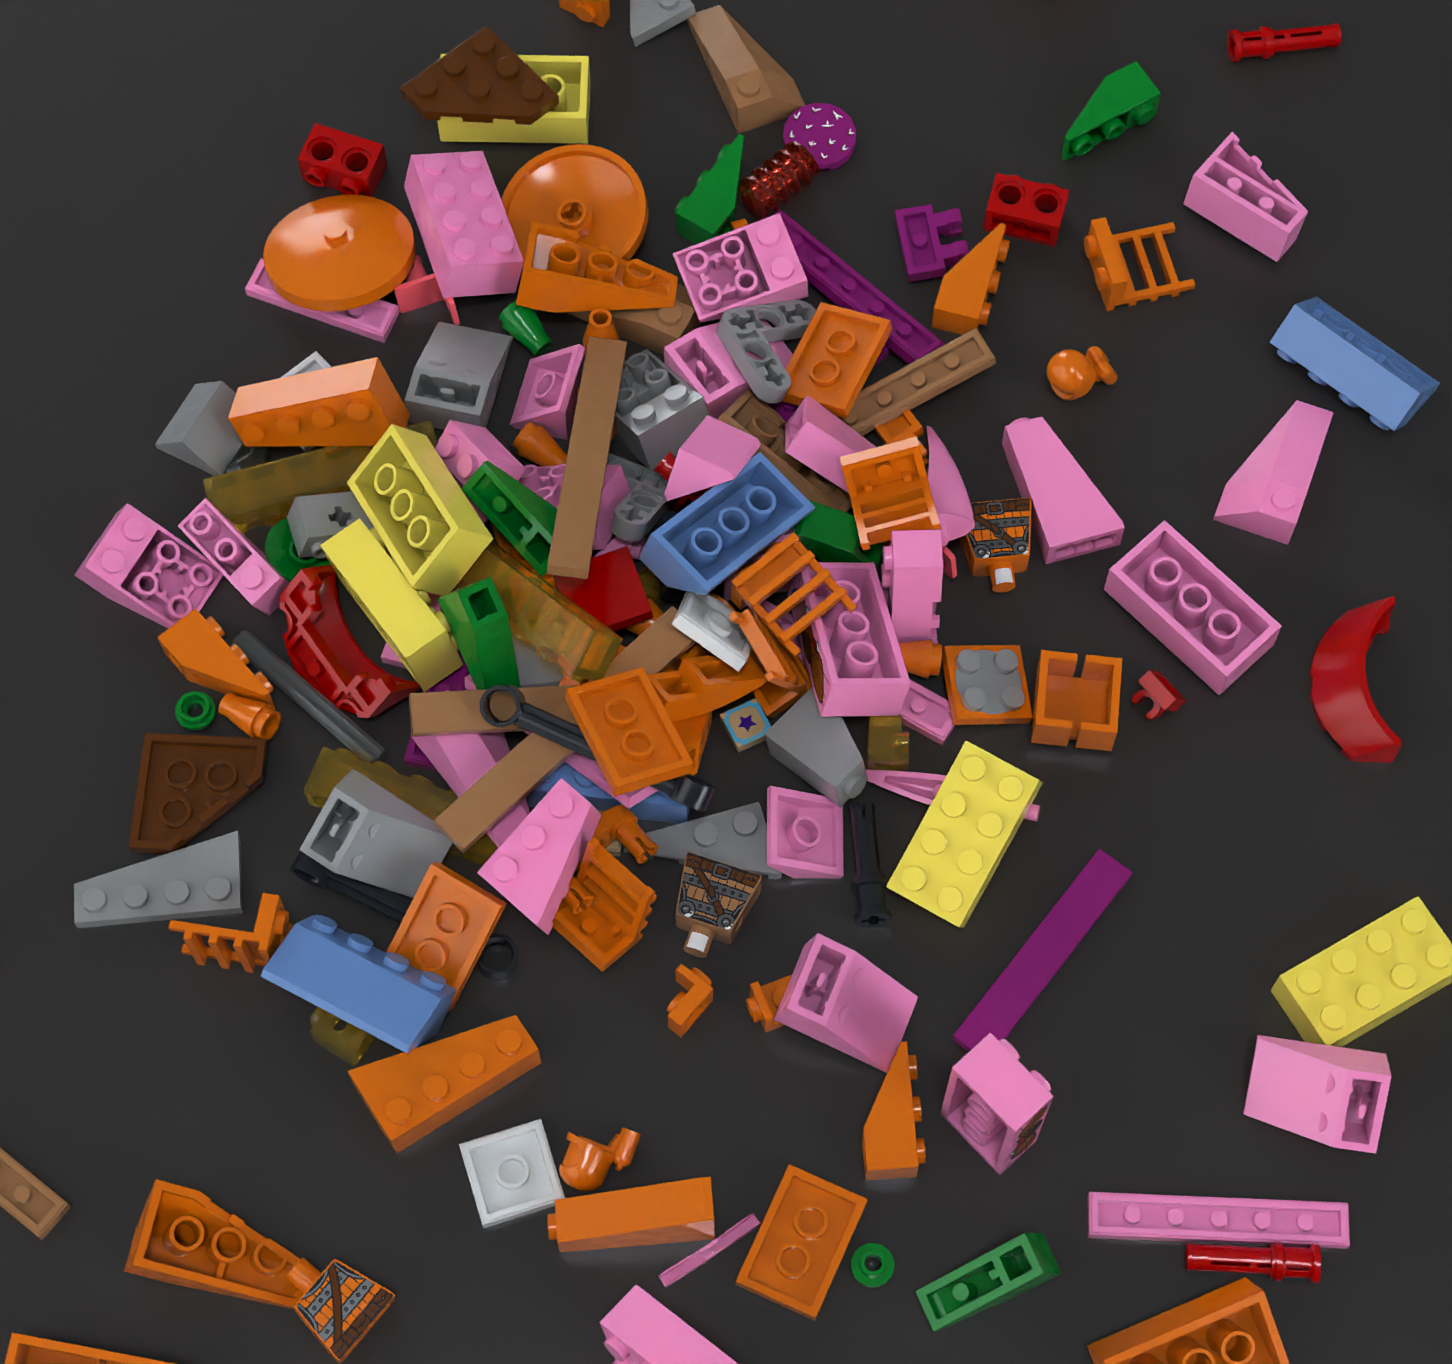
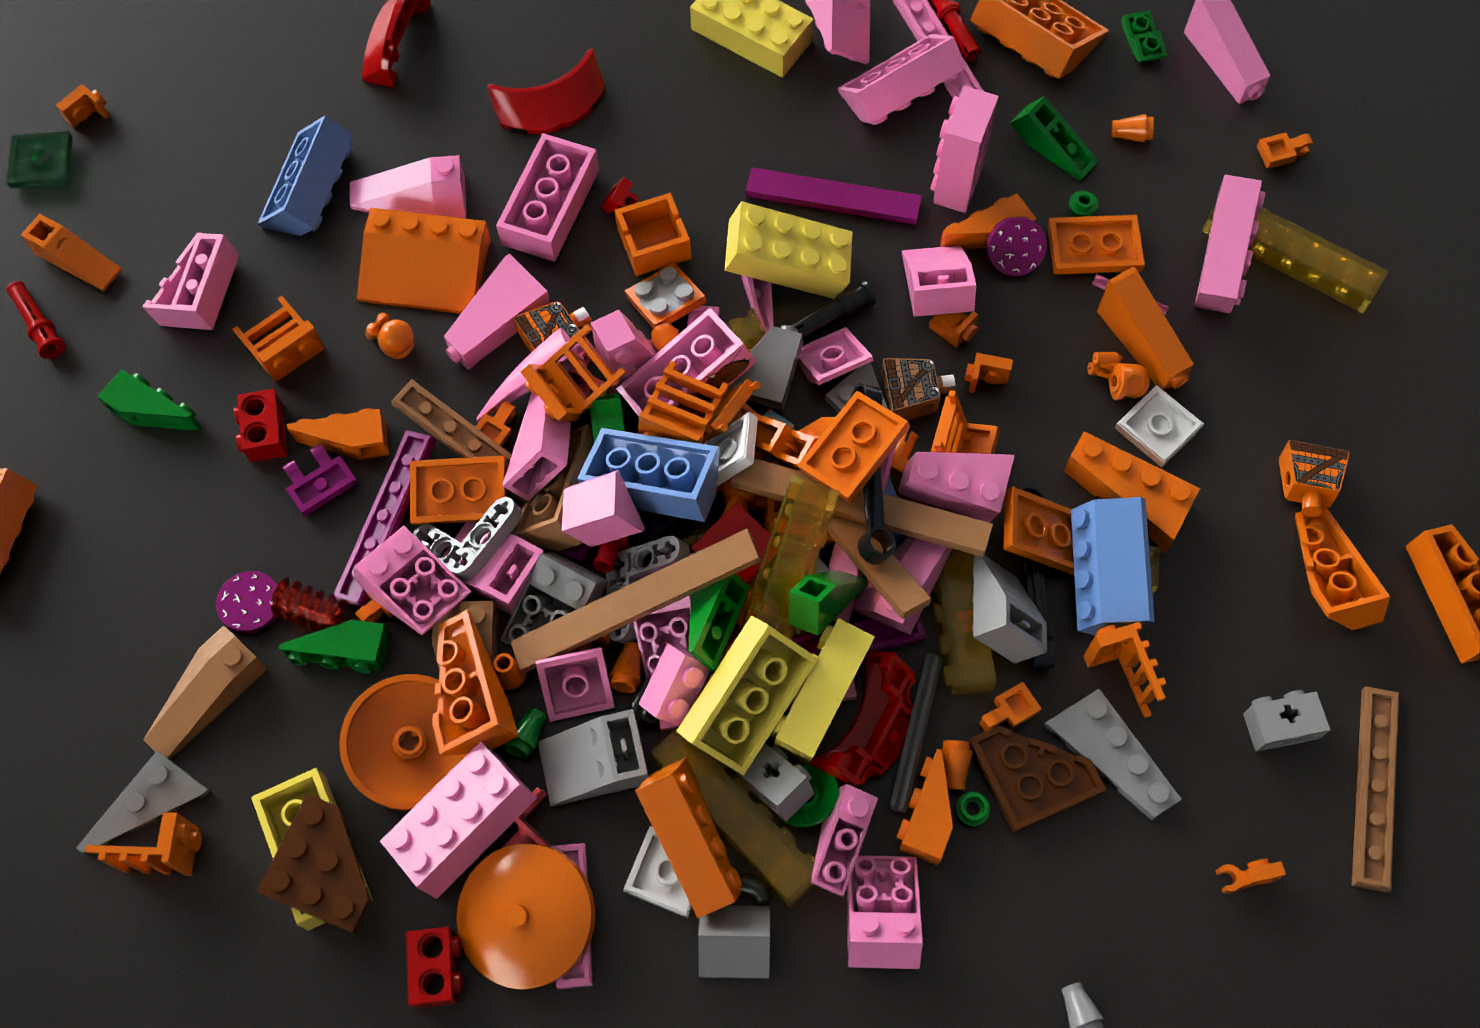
camera: 115 degrees left, 0 degrees up
none -> orange slope [20,213,122,291]
none -> orange slope [357,208,491,314]
none -> bright pink slope [837,34,967,125]
none -> orange plate [979,682,1042,732]
none -> magenta tile [987,216,1047,276]
none -> light grey brick [1243,690,1330,752]

